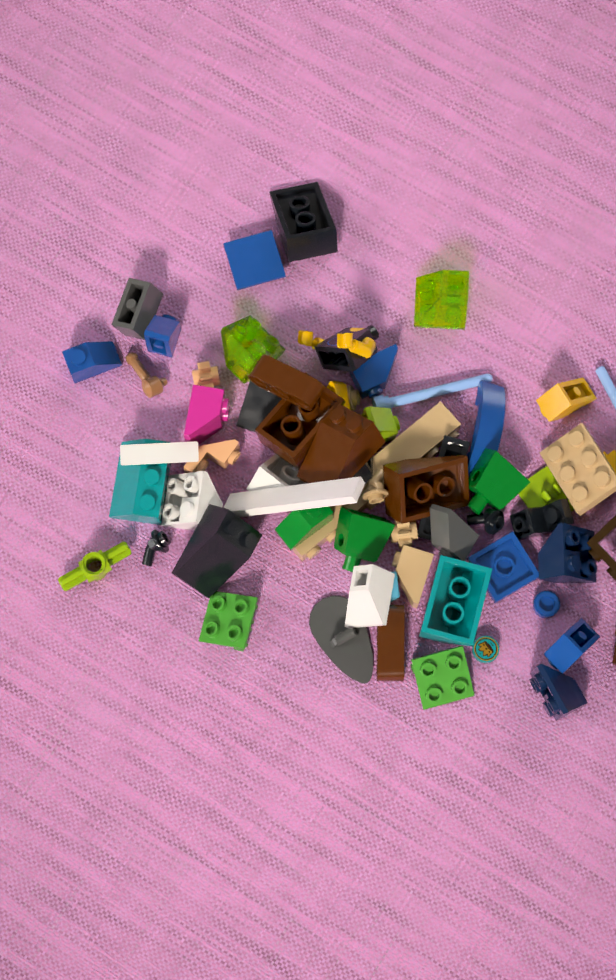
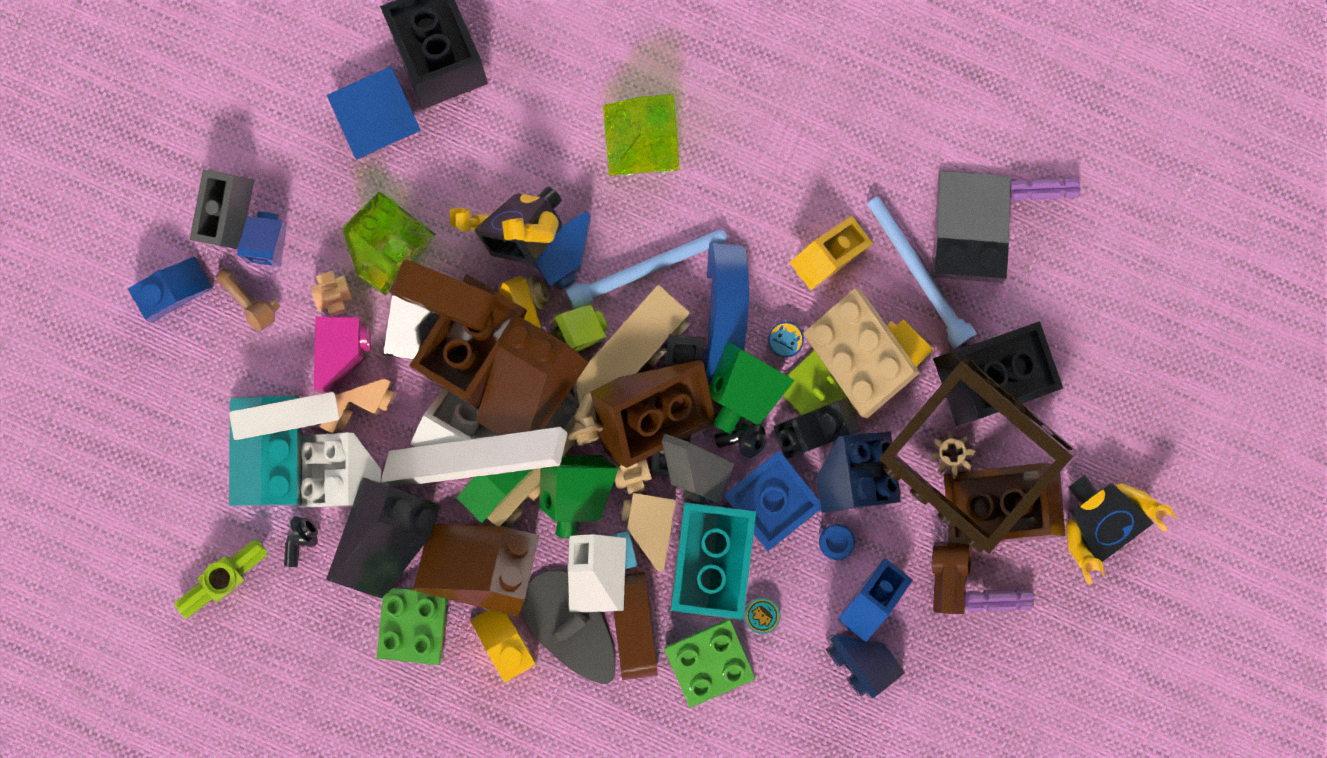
camera: 10 degrees left, 10 degrees up
none -> reddish brown slope [413,524,539,617]
none -> yellow slope [470,609,537,683]
none -> tile [768,322,804,358]

